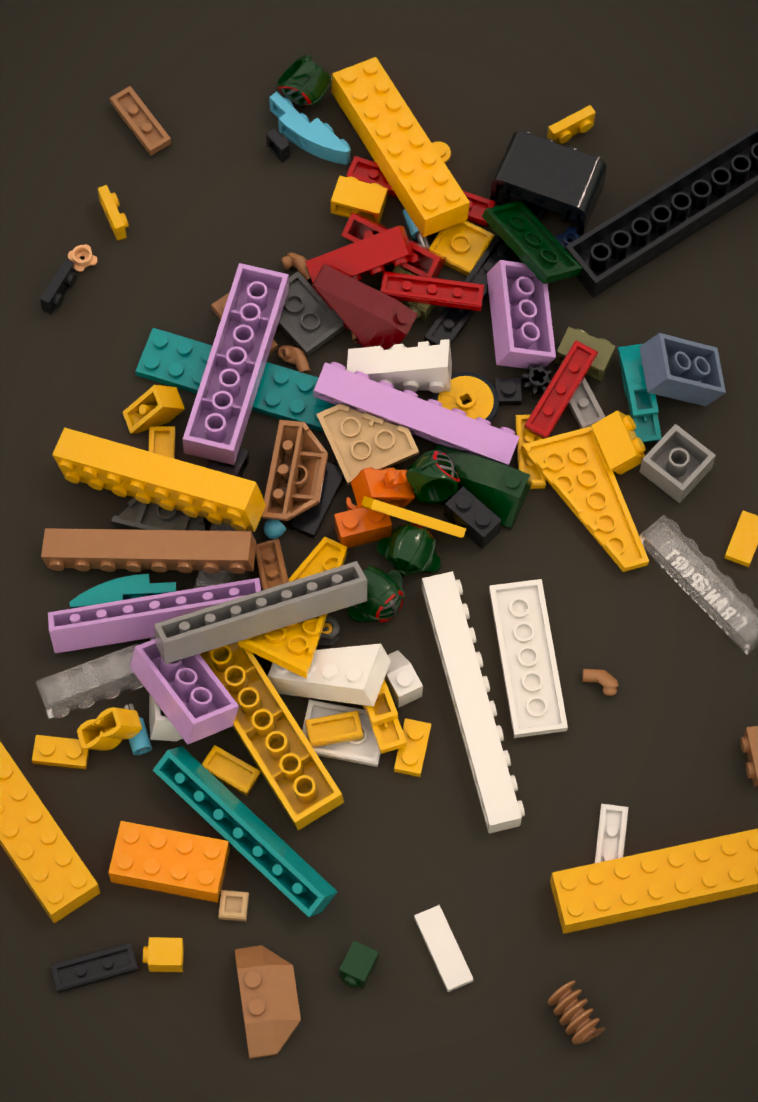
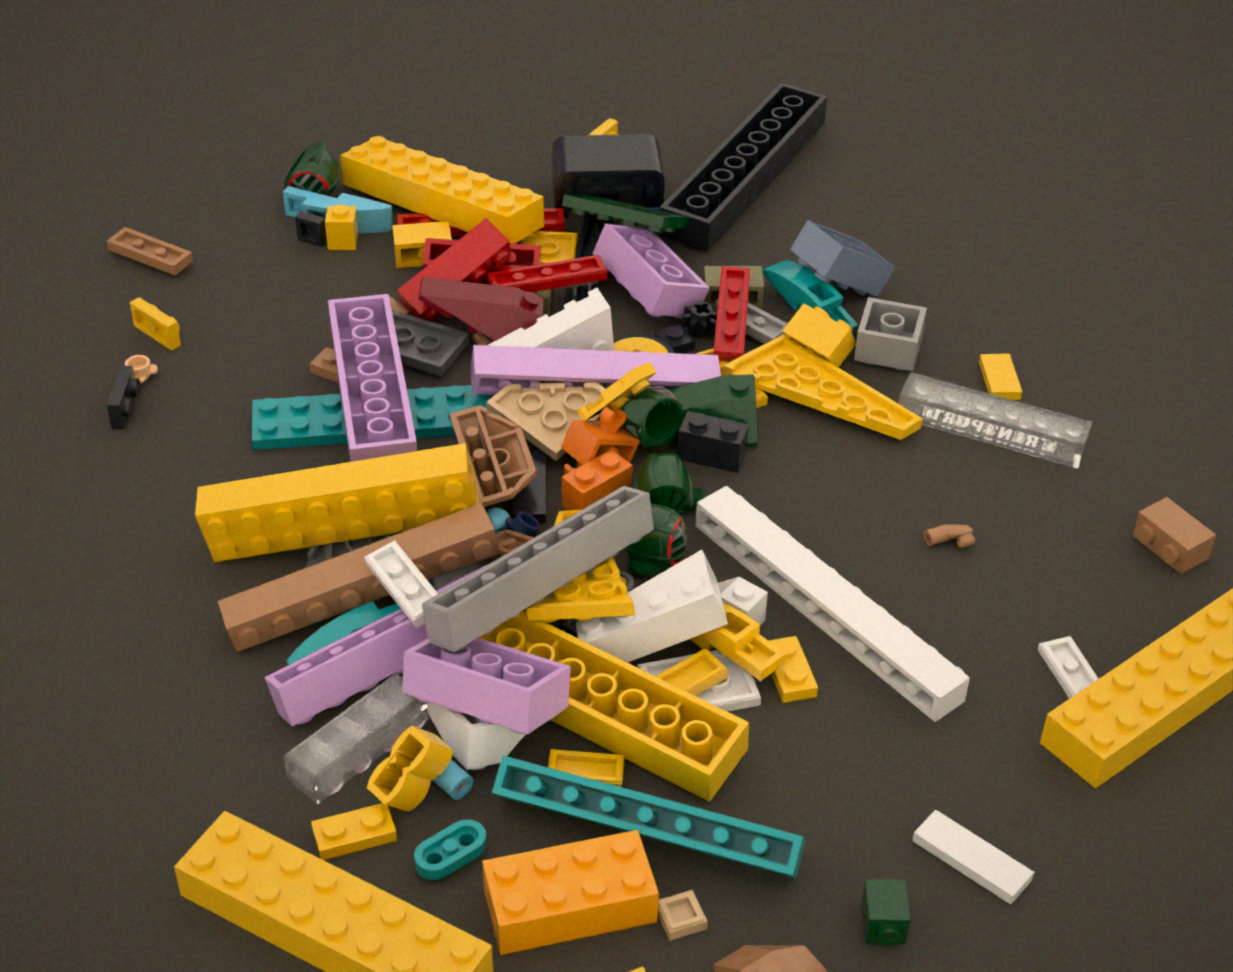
camera: 25 degrees left, 25 degrees down
yellow slope [122,385,185,434] -> none
medium nougat arm [278,345,311,374] -> none
yellow tile [361,496,466,538] -> none
white plate [489,579,568,738] -> none
medium nougat piece [548,980,605,1044] -> none
none -> yellow brick [325,205,358,250]
none -> white tile [364,540,438,628]
none -> teal plate [414,819,487,880]
none -> dark blue plate [505,511,540,538]
none -> yellow wing [577,362,657,422]

